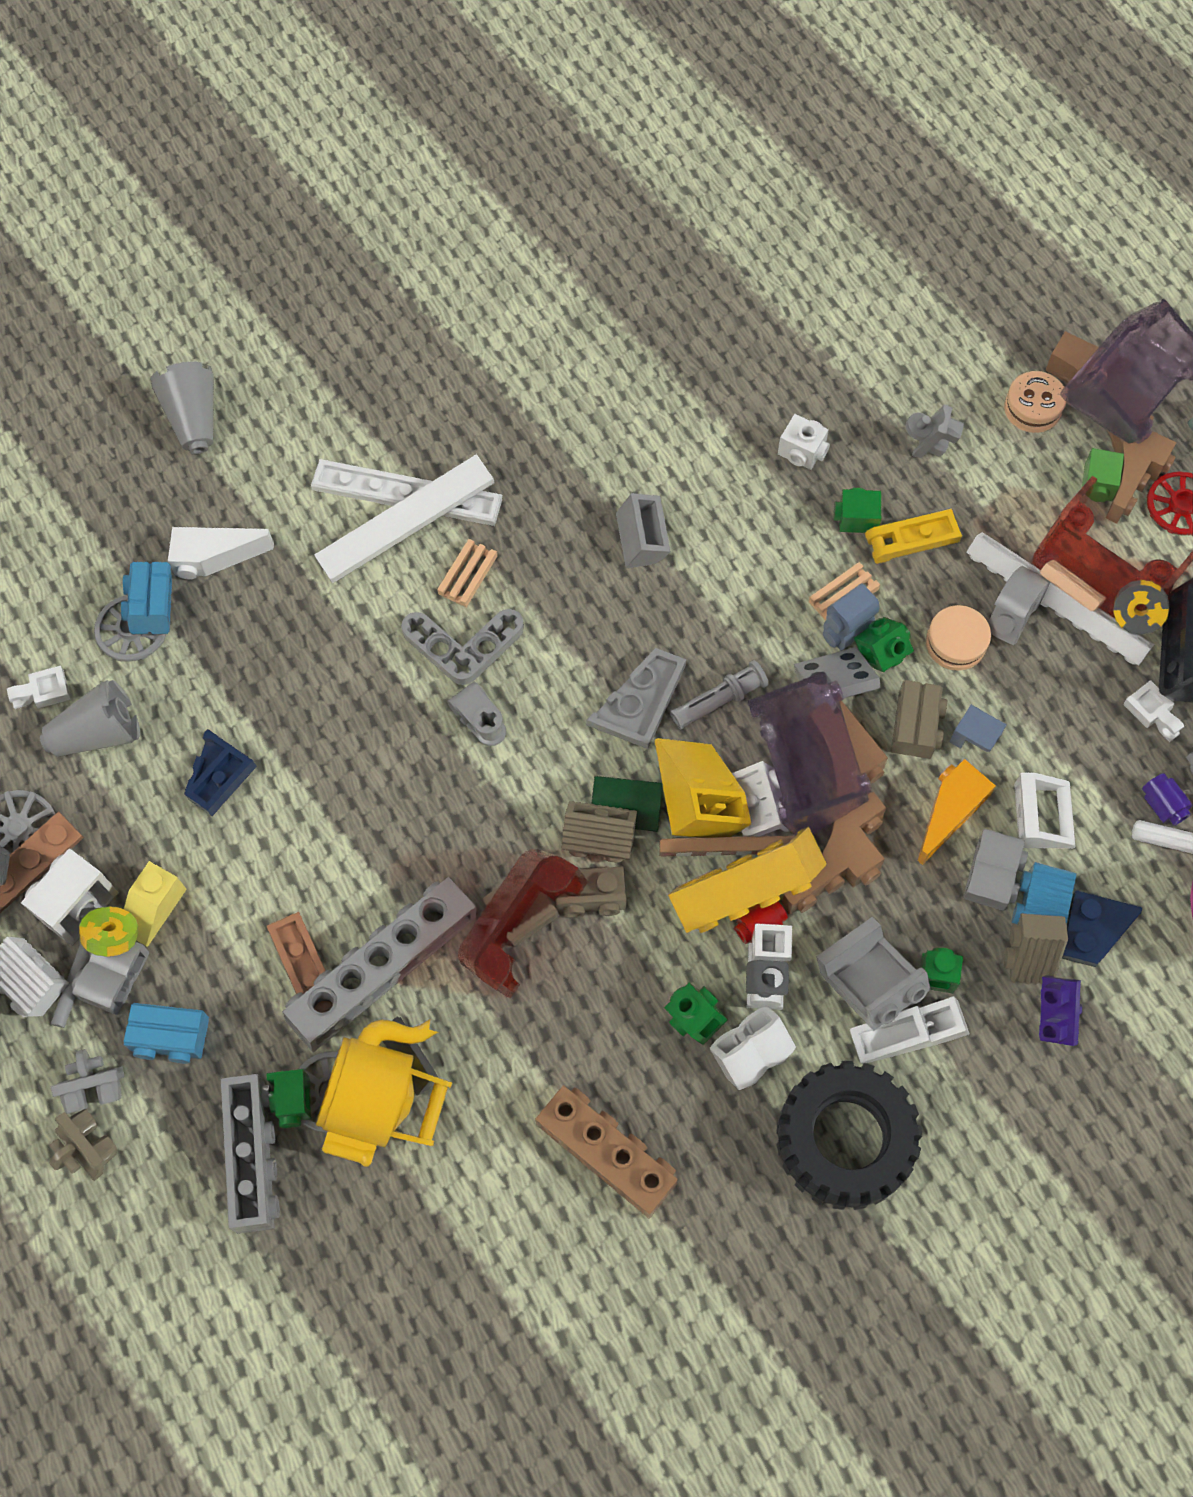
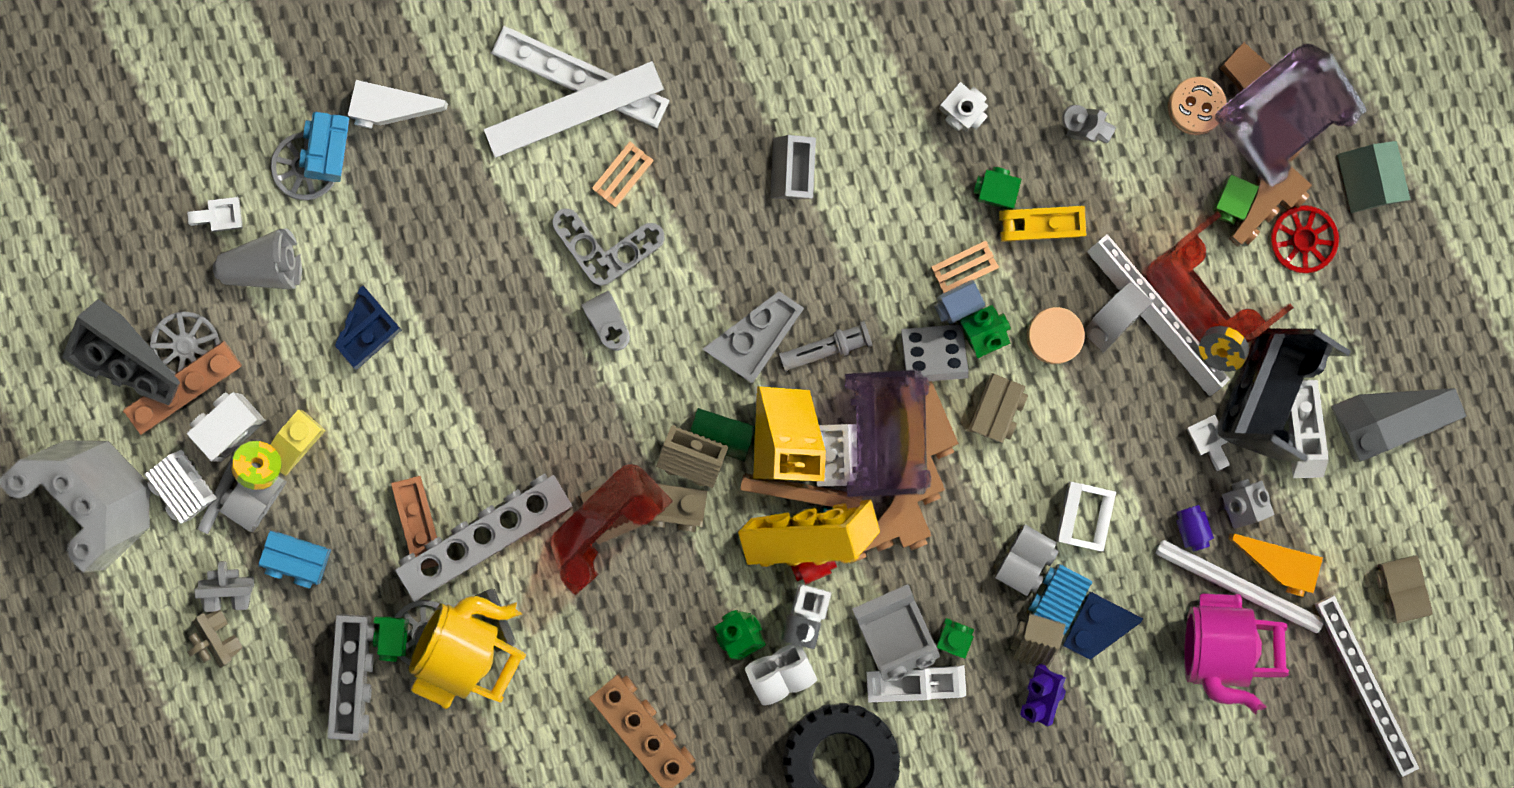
camera: 10 degrees right, 20 degrees up
light orange slope [917,759,996,865] -> none
sand blue panel [949,704,1007,752] -> none
light nougat tile [1040,560,1107,611] -> none

